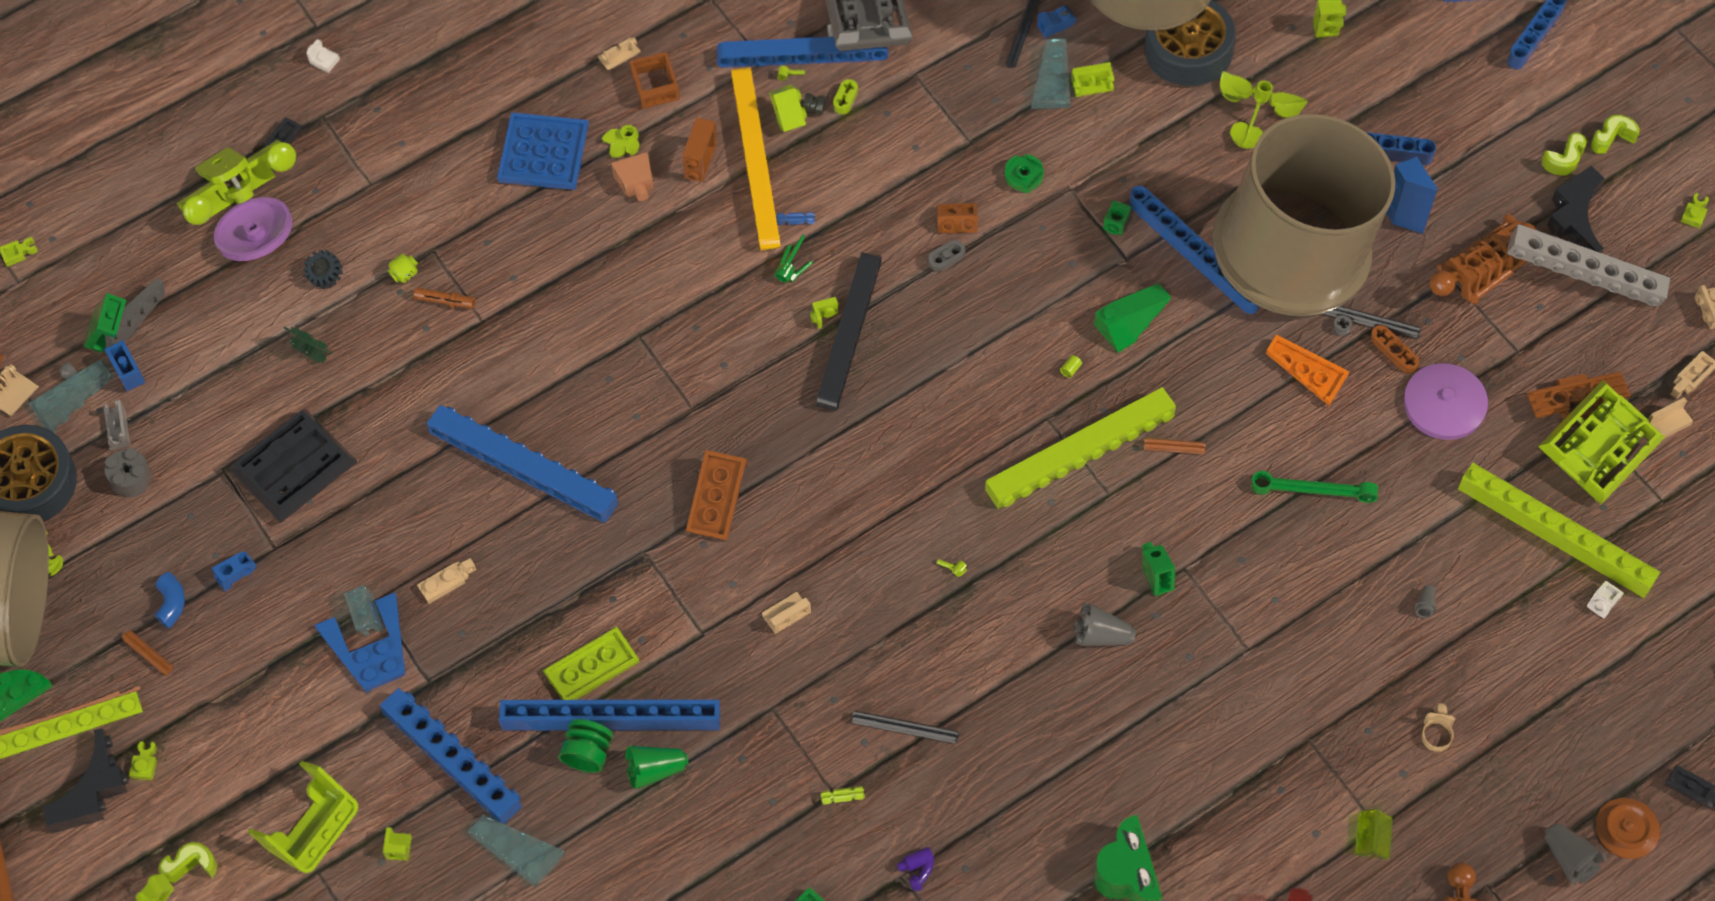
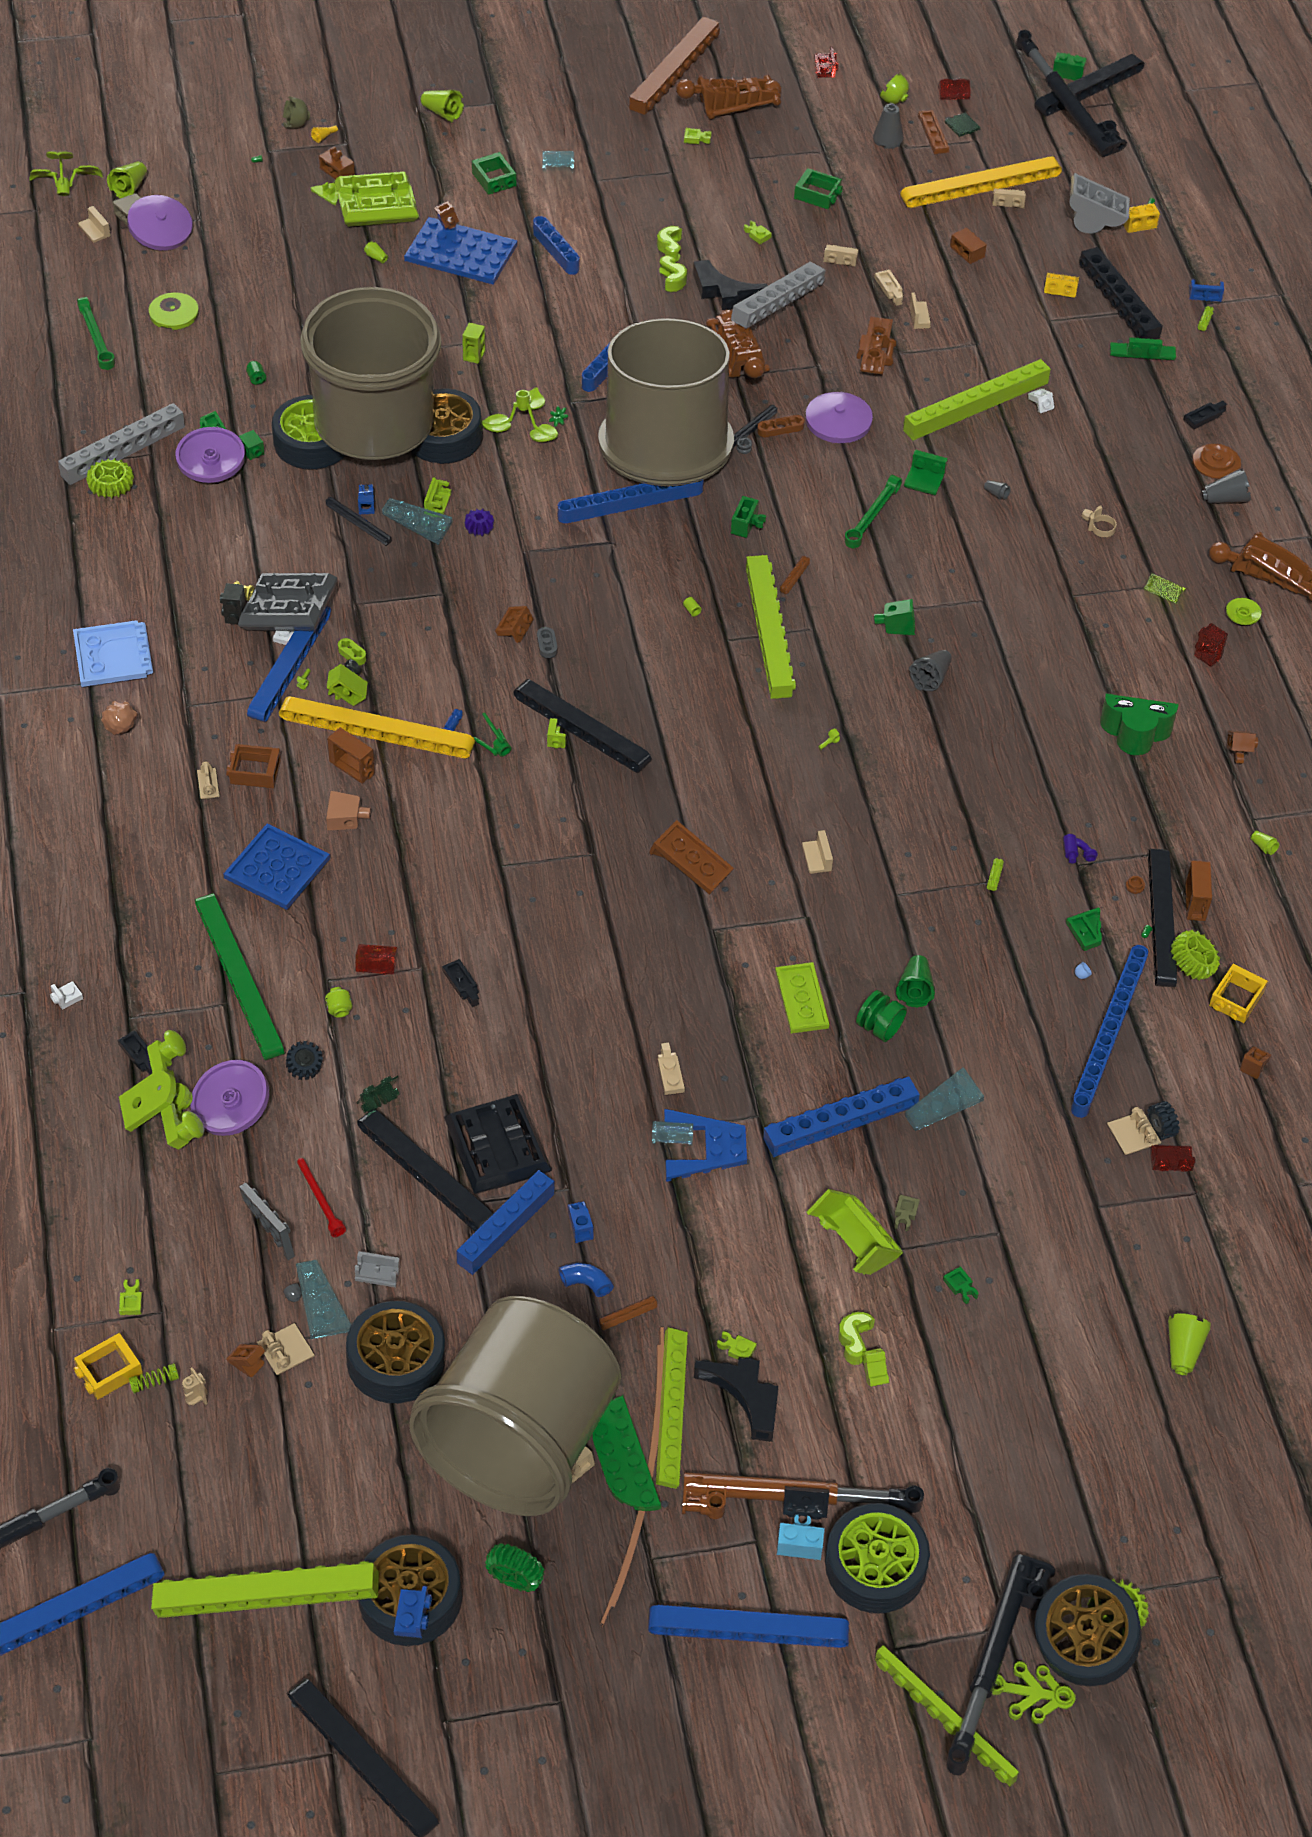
camera: 70 degrees left, 10 degrees down
green panel [83,293,126,353] -> none
blue brick [104,340,146,392] -> none
dark grey brick [105,448,151,497] -> none
lime panel [383,827,412,861] -> none
dark orange pin [414,287,476,310] -> none
blue brick [427,405,618,523] -> none
blue brick [499,700,721,730] -> none
lime plate [602,125,639,158] -> none
axle [852,710,959,743] -> none
green plate [1005,154,1044,193] -> none
green wedge [1094,283,1171,353] -> none
green brick [1103,200,1132,236] -> none
orange wing [1266,334,1349,406] -> none
lime piece [1538,380,1665,505] -> none
none -> green beam [195,893,284,1061]
none -> red piece [297,1158,346,1237]
none -> clear red bracket [355,944,397,975]
none -> black beam [357,1108,493,1232]
none -> black hinge [442,959,479,1008]
none -> blue brick [457,1170,554,1275]
none -> dark purple gear [465,508,494,536]
none -> green brick [731,496,766,538]
none -> olive plate [894,1195,920,1232]
none -> green bracket [904,449,948,495]

